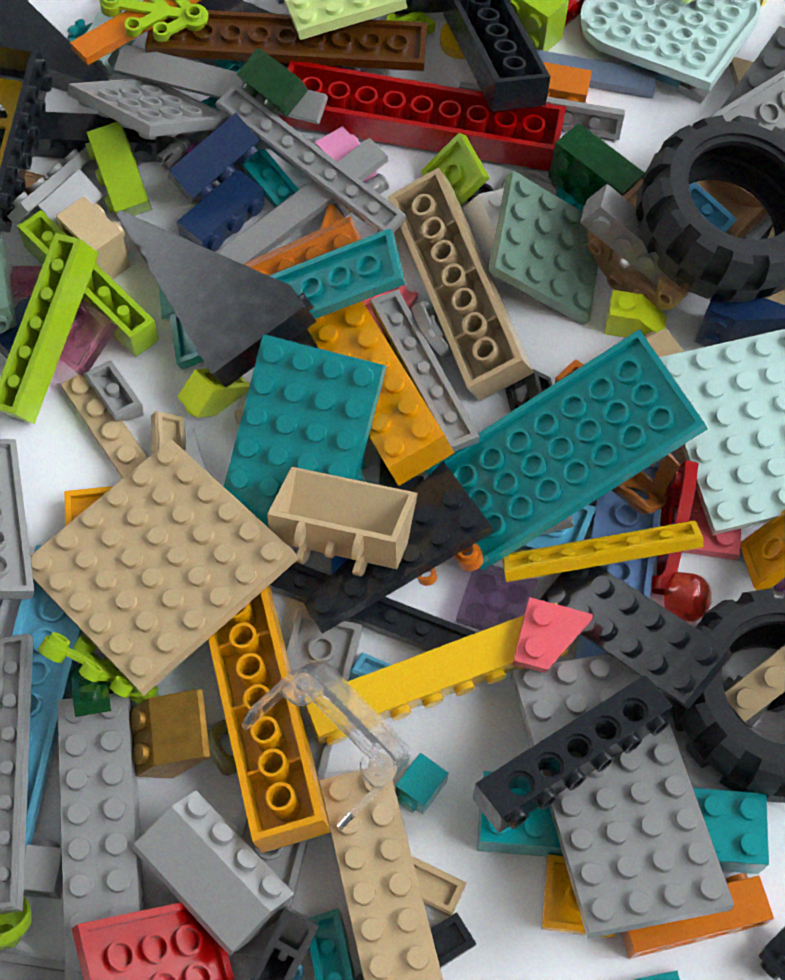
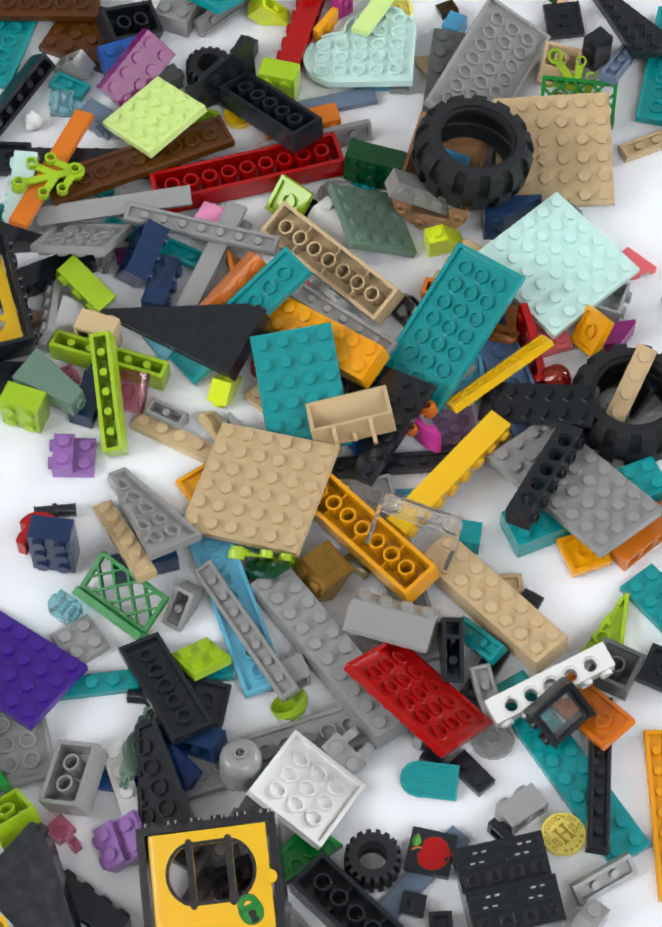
camera: 25 degrees left, 5 degrees down
dark green brick [236,47,308,117] -> none
coral wing [512,597,593,674] -> none
none -> dark pink slope [411,416,441,453]

